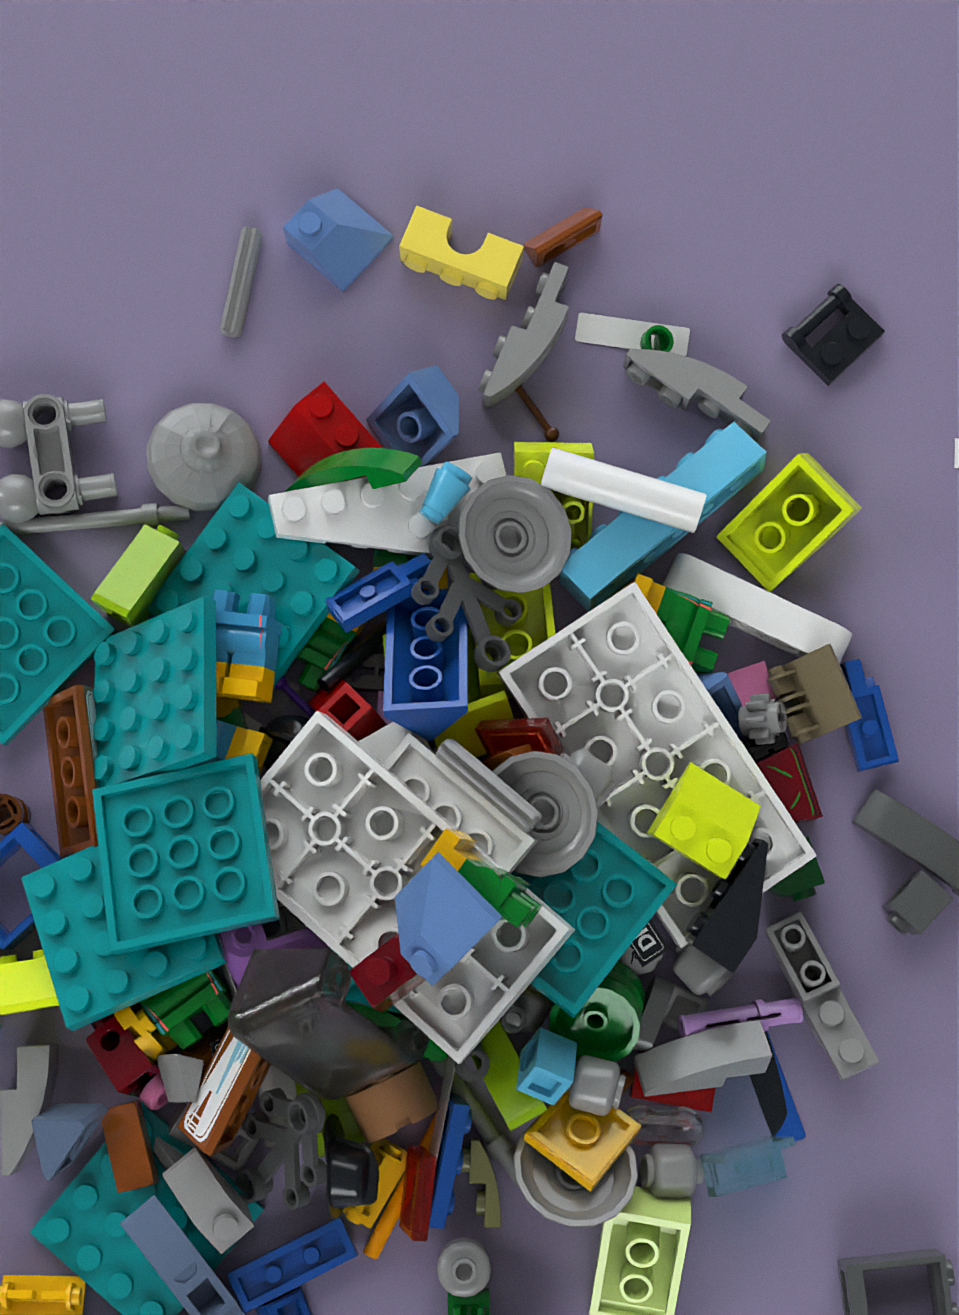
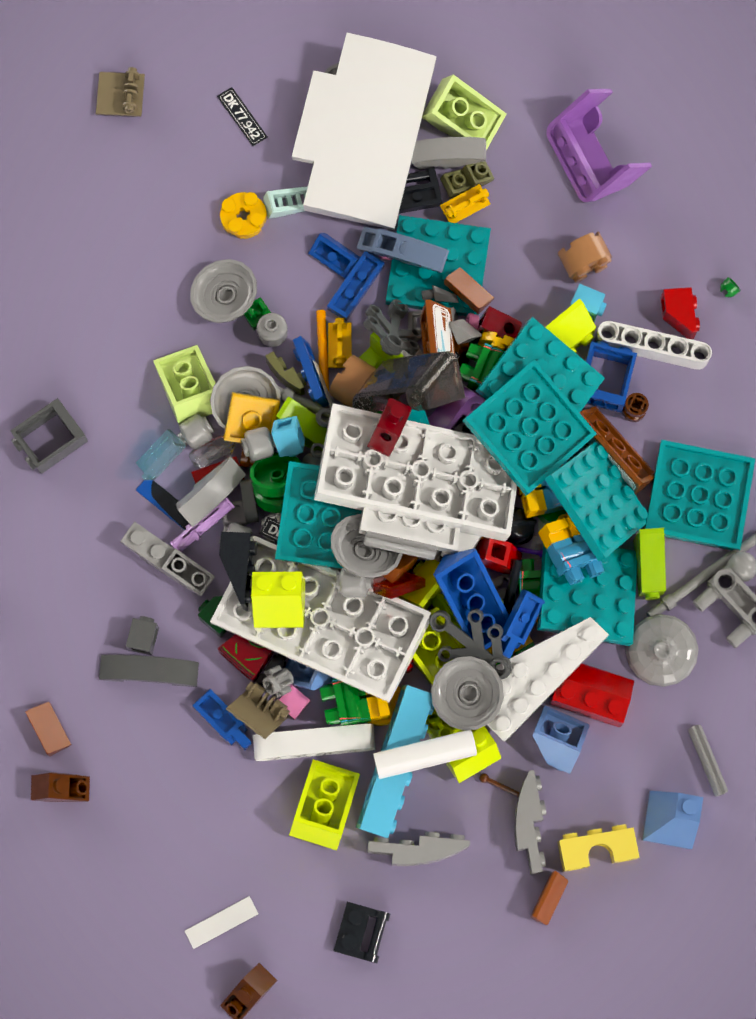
camera: 150 degrees right, 5 degrees down
light grey slope [0,1044,58,1176] -> none
sand blue slope [31,1103,109,1181] -> none
light grey slope [162,1146,255,1254] -> none
green slope [285,448,422,492] -> none
black piece [324,1113,379,1219] -> none
medium blue slope [395,852,502,986] -> none
clear red tile [399,1146,436,1241] -> none
medium azure cone [419,462,472,525] -> none
green hips [420,828,542,928] -> none
white sticker [575,313,690,356] -> none
green hinge [640,325,674,352] -> none

